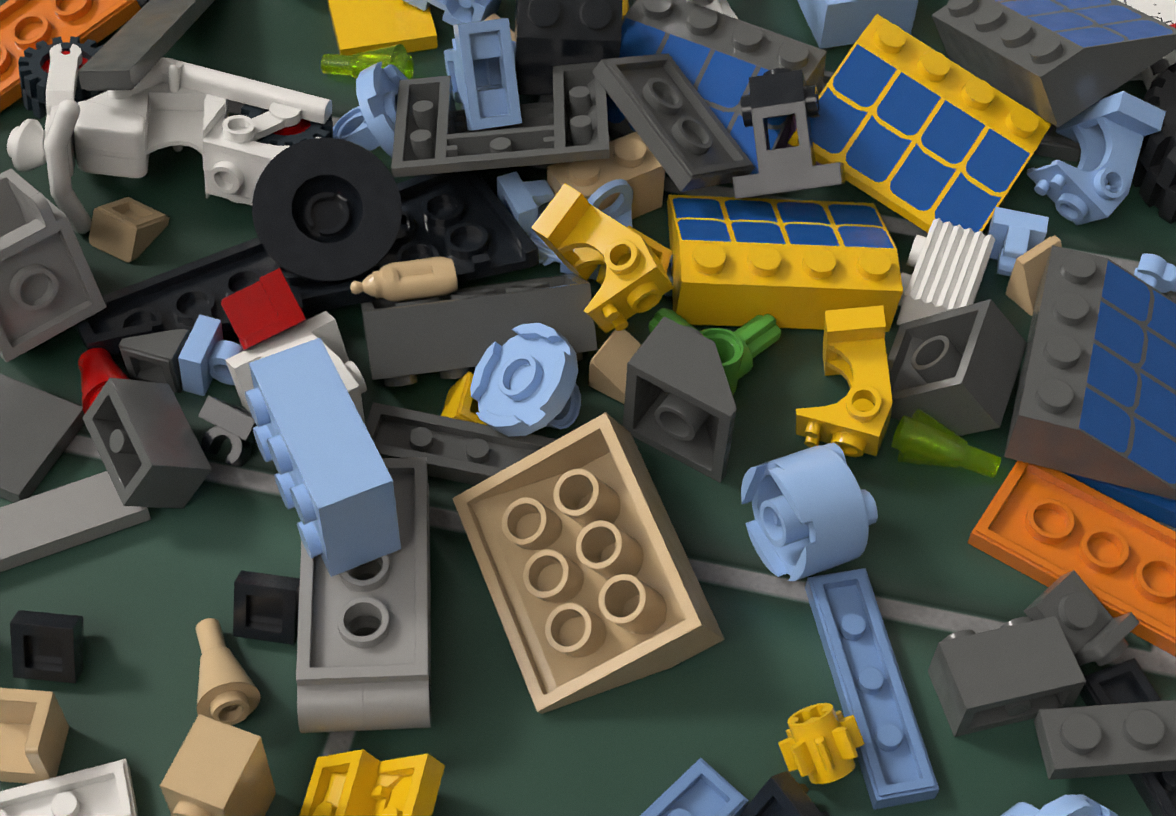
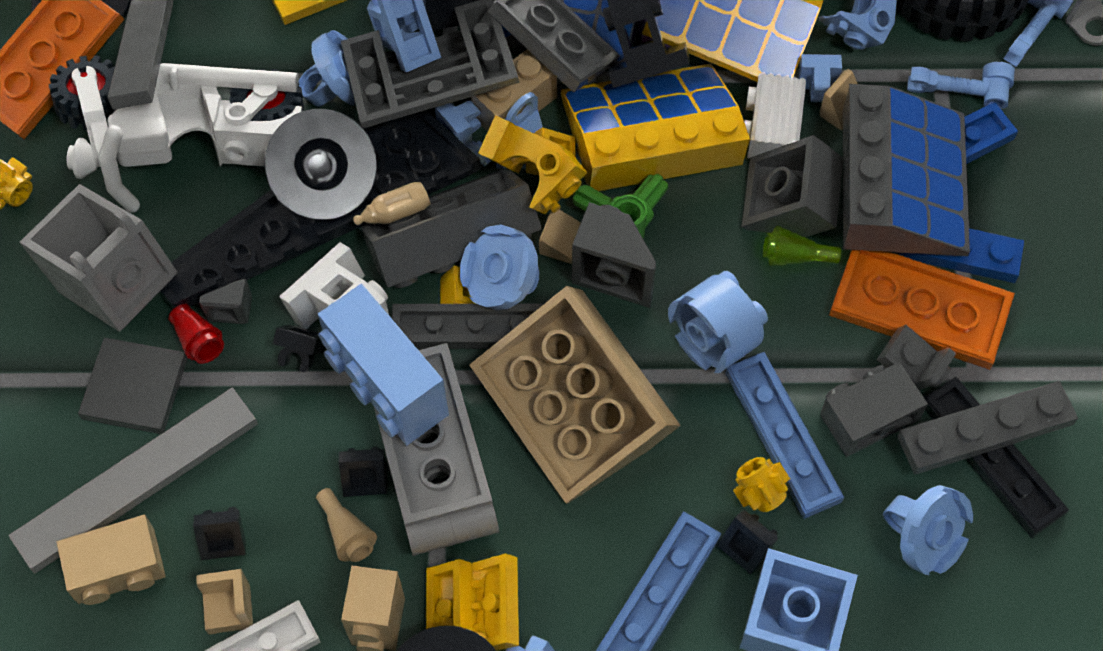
camera: 10 degrees left, 10 degrees up
dark grey brick [83,378,212,509] -> none
tan slope [89,197,169,262] -> none
light blue tile [178,314,243,396] -> none
red panel [221,268,306,350] -> none
clear neon green cone [321,44,414,79] -> none
yellow tile [795,305,893,457] -> none

